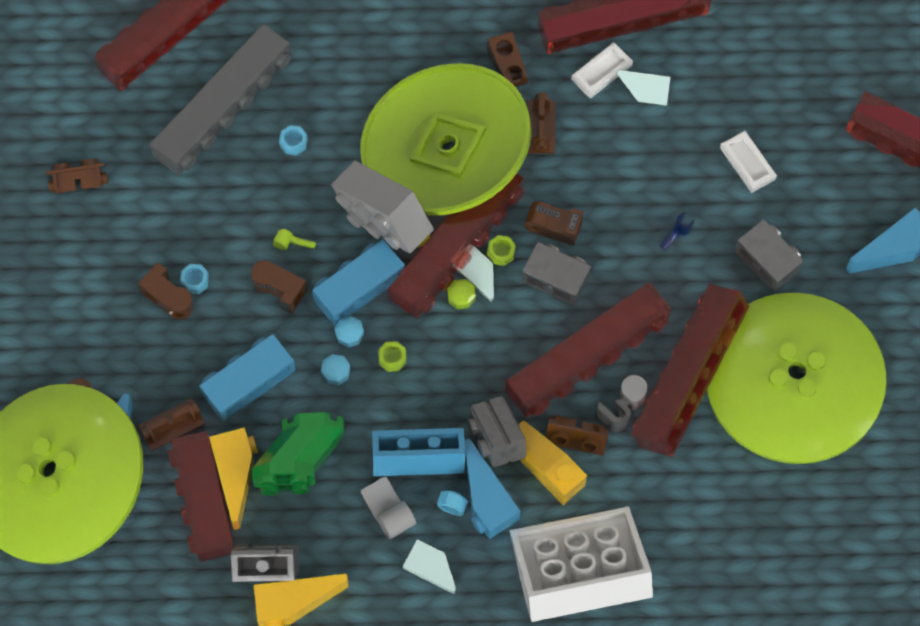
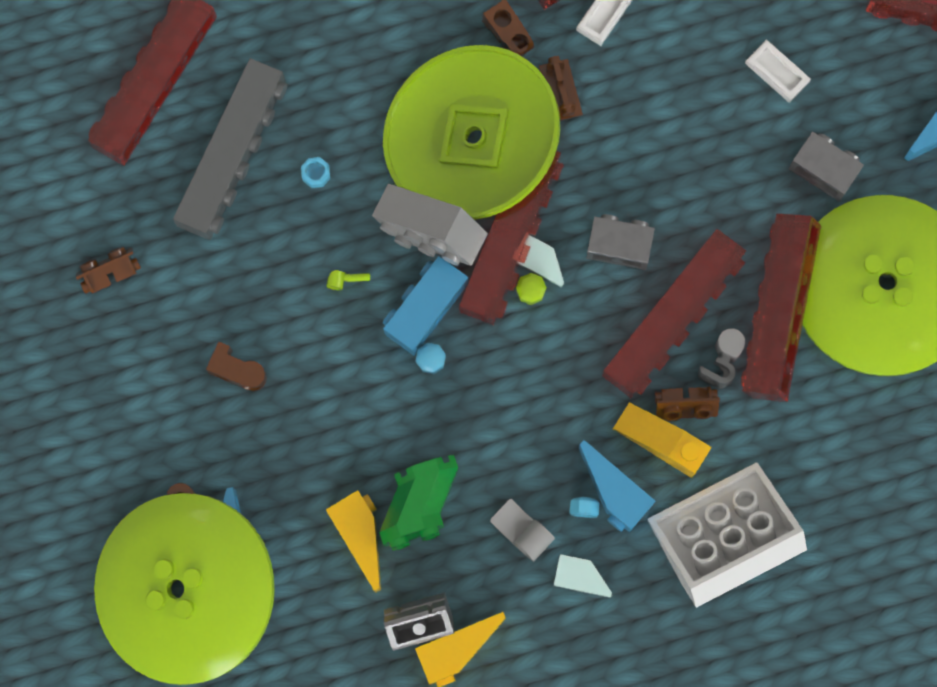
camera: 10 degrees left, 10 degrees up
reddish brown hinge [138,398,205,452] -> none
clear red brick [168,431,234,562] -> none
medium azure tile [180,264,209,294] -> none
dark azure brick [199,334,296,422] -> none
reddish brown leg [251,261,308,314] -> none
medium azure tile [321,354,351,386] -> none
dark azure brick [372,428,466,476] -> none
lime tile [378,341,407,372] -> none
flat silver brick [467,396,526,468] -> none
lime tile [487,235,516,266] -> none
reddish brown leg [524,202,583,246] -> none
light aqua tile [617,70,671,106] -> none
clear blue hand [660,213,694,251] -> none

